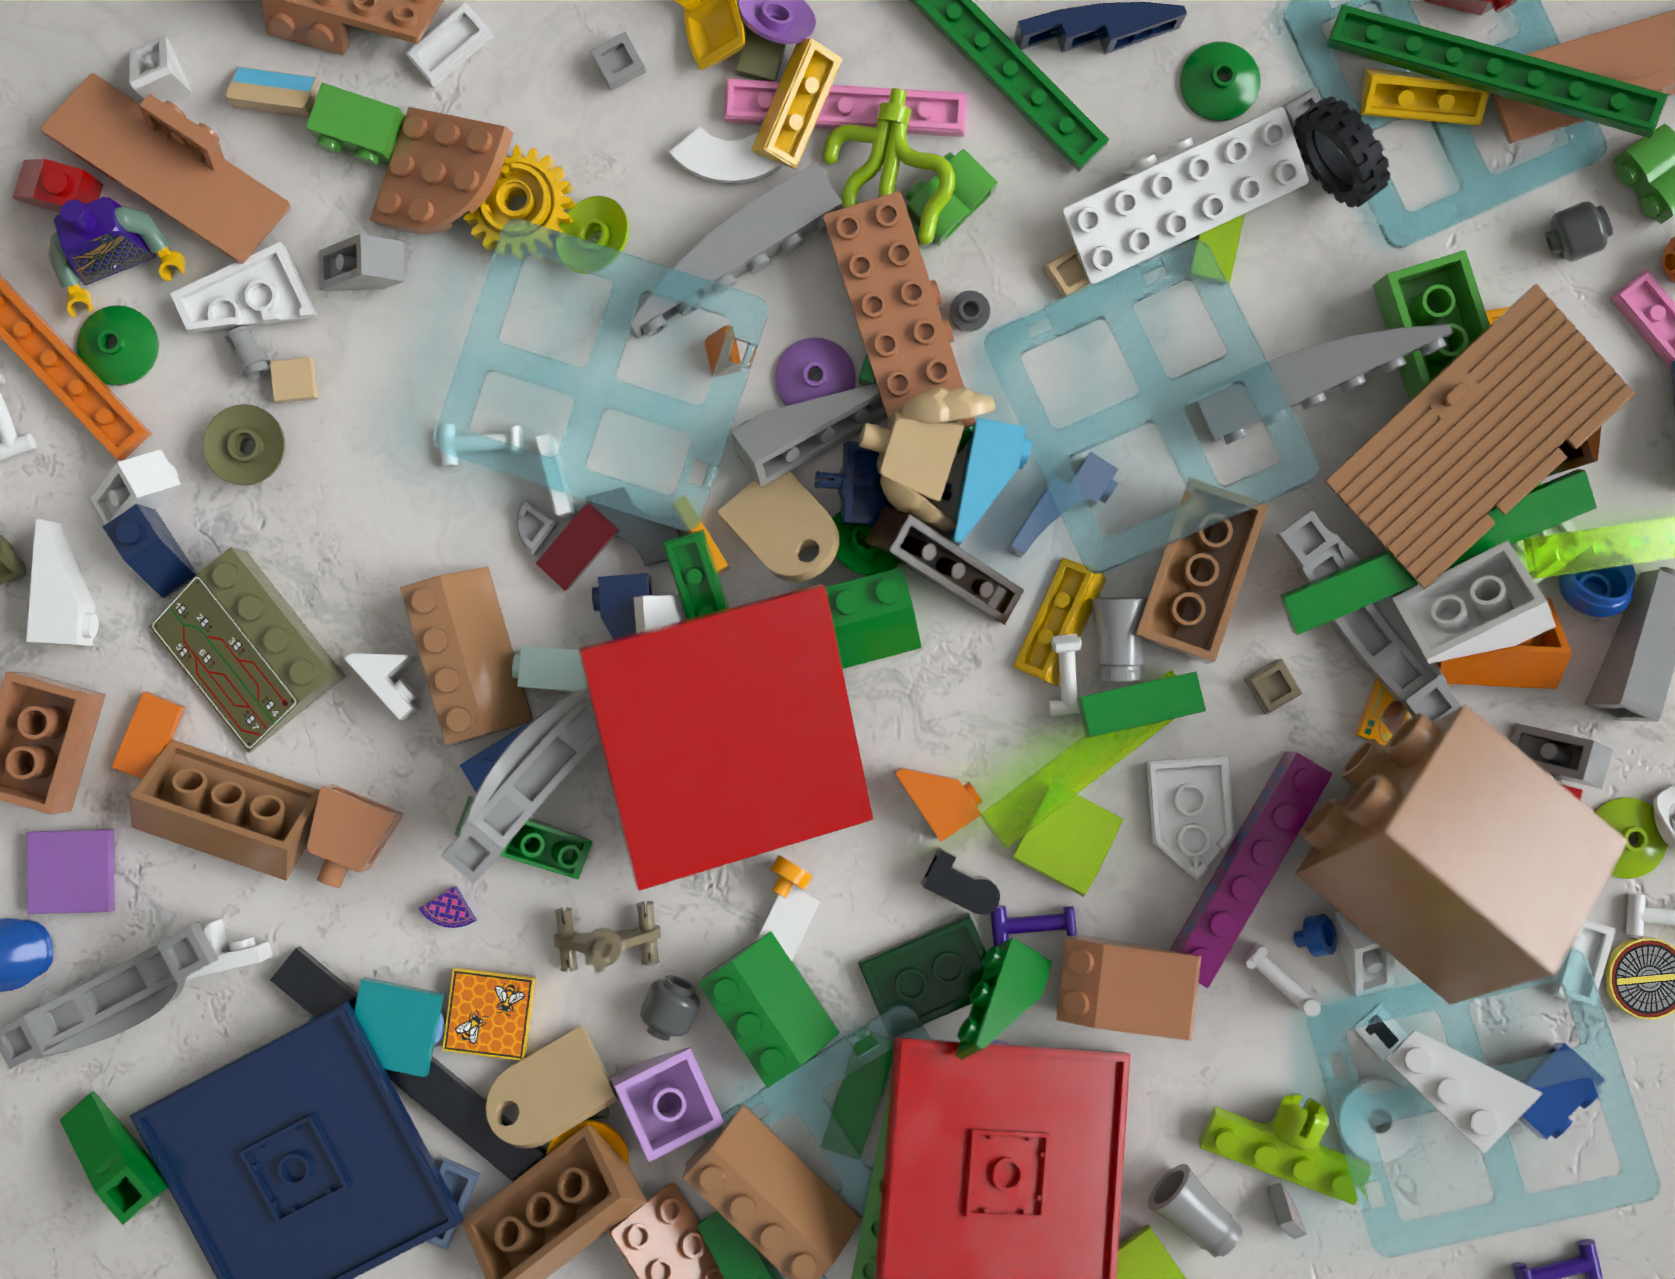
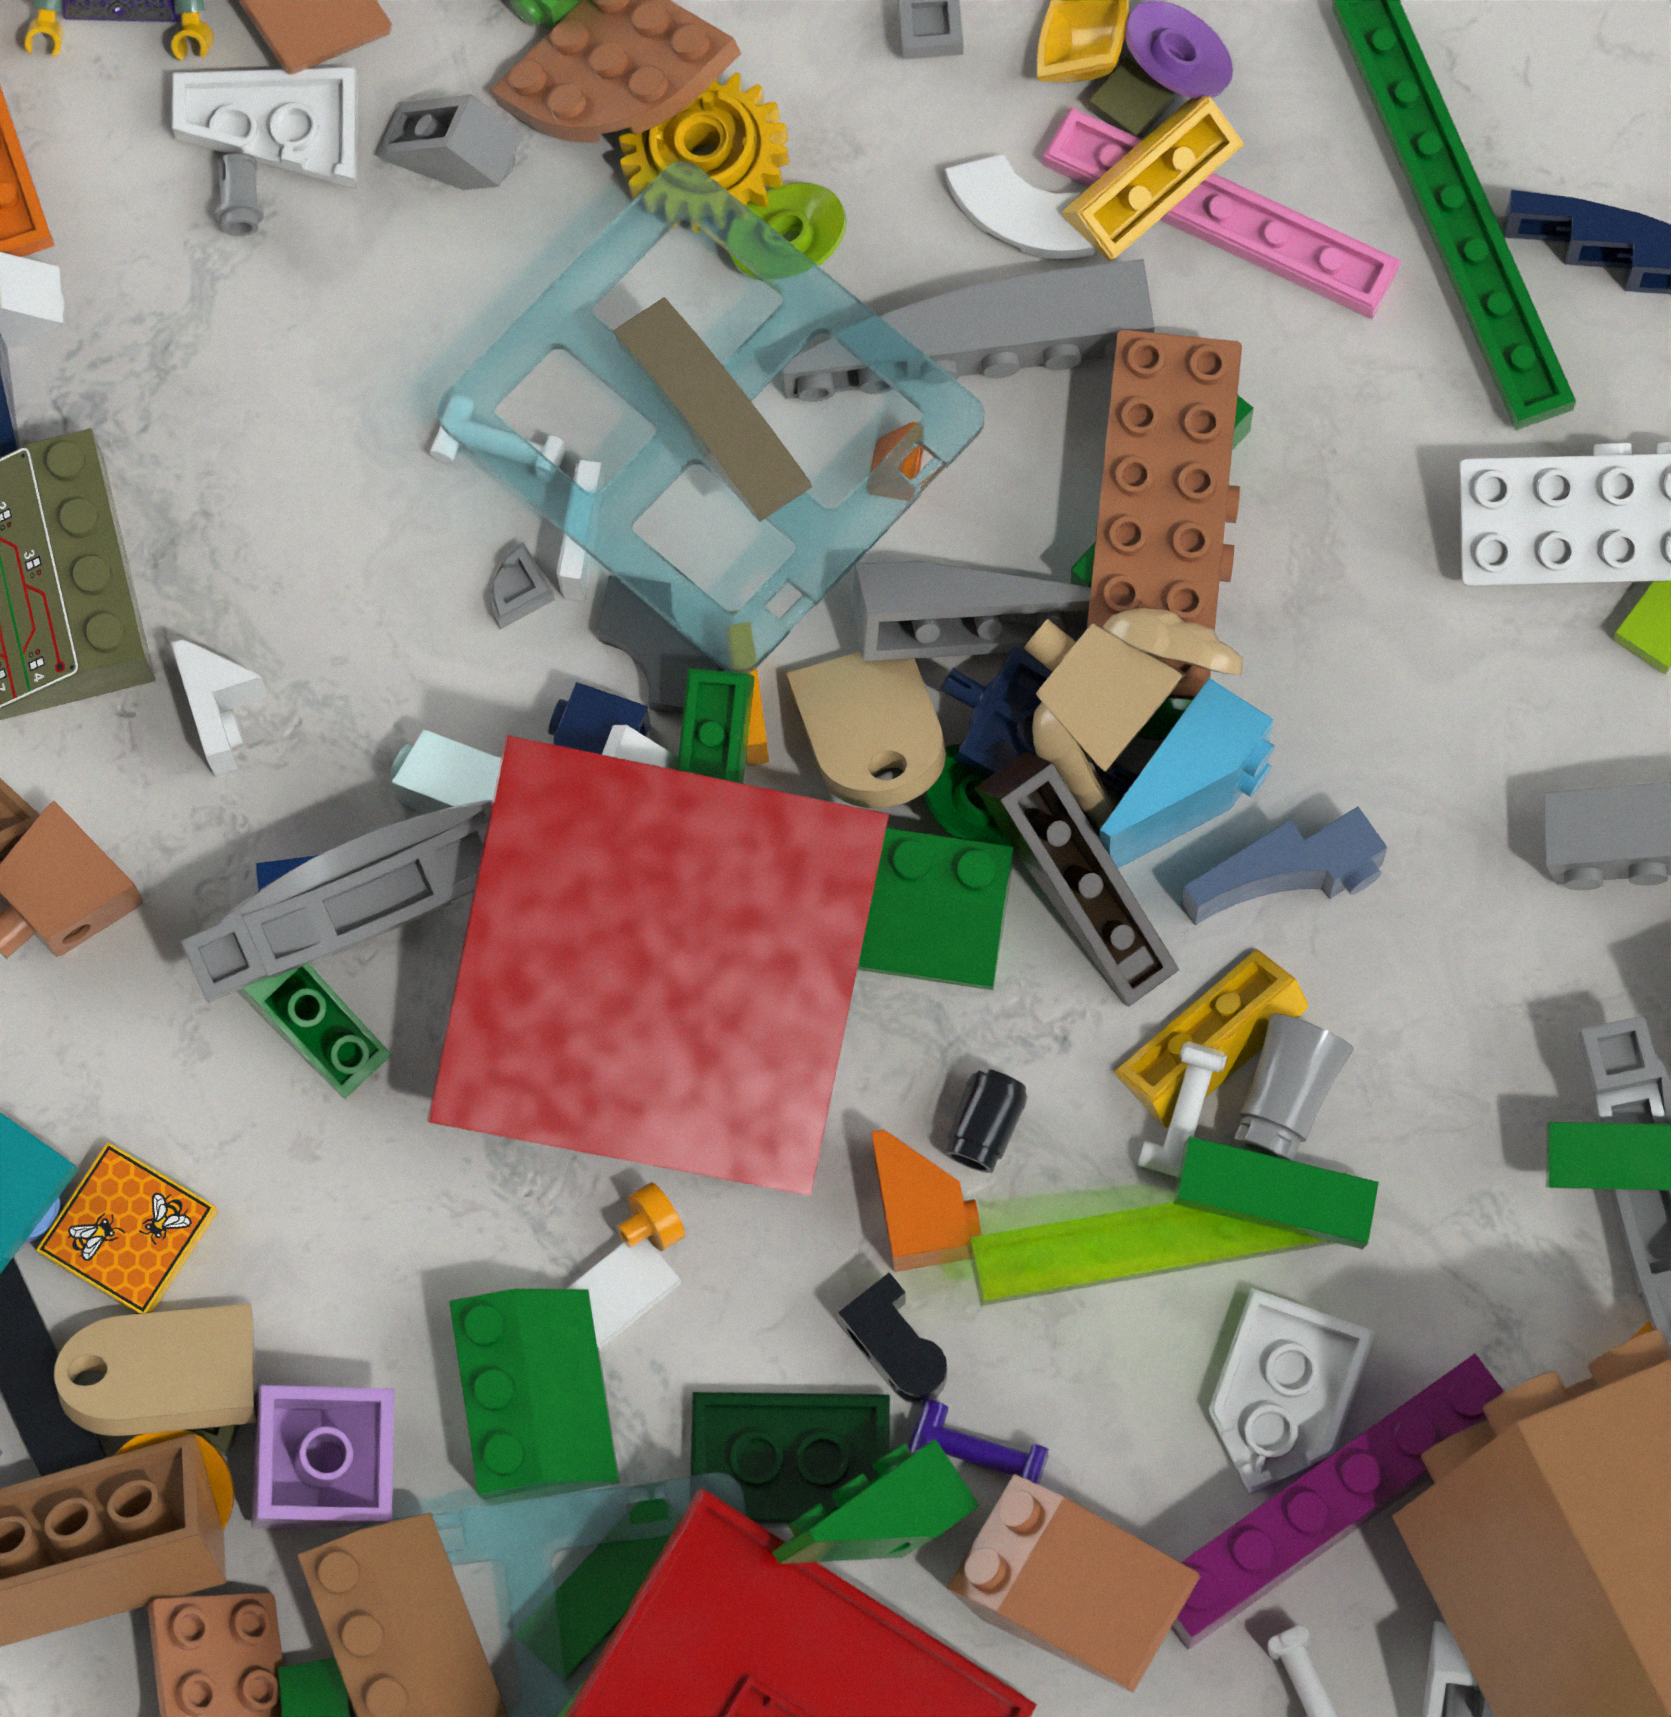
camera: 30 degrees right, 15 degrees down
green dish [77,305,159,386] -> none
olive dish [203,404,285,486] -> none
tan tile [270,357,318,404] -> none
medium nougat slope [400,567,533,746] -> none
dark purple tile [418,886,477,928] -> none
dark red tile [536,503,620,591] -> none
dark tan axle [553,901,661,972] -> none
dark grey head [640,975,700,1041] -> none
medium lavender dish [775,338,855,406] -> none
lime plant [823,88,955,245] -> none
bright green brick [906,148,998,246] -> none
dark grey plate [950,290,990,332] -> none
clear light blue window [984,240,1319,574] -> none
lime slope [1011,781,1124,897] -> none
tan tile [1043,246,1092,302] -> none
medium nougat slope [1135,479,1269,664] -> none
dark tan tile [1244,659,1303,714] -> none
blue tile [1293,914,1337,957] -> none
none -> dark tan slope [613,297,812,522]
none -> black piece [945,1069,1028,1173]

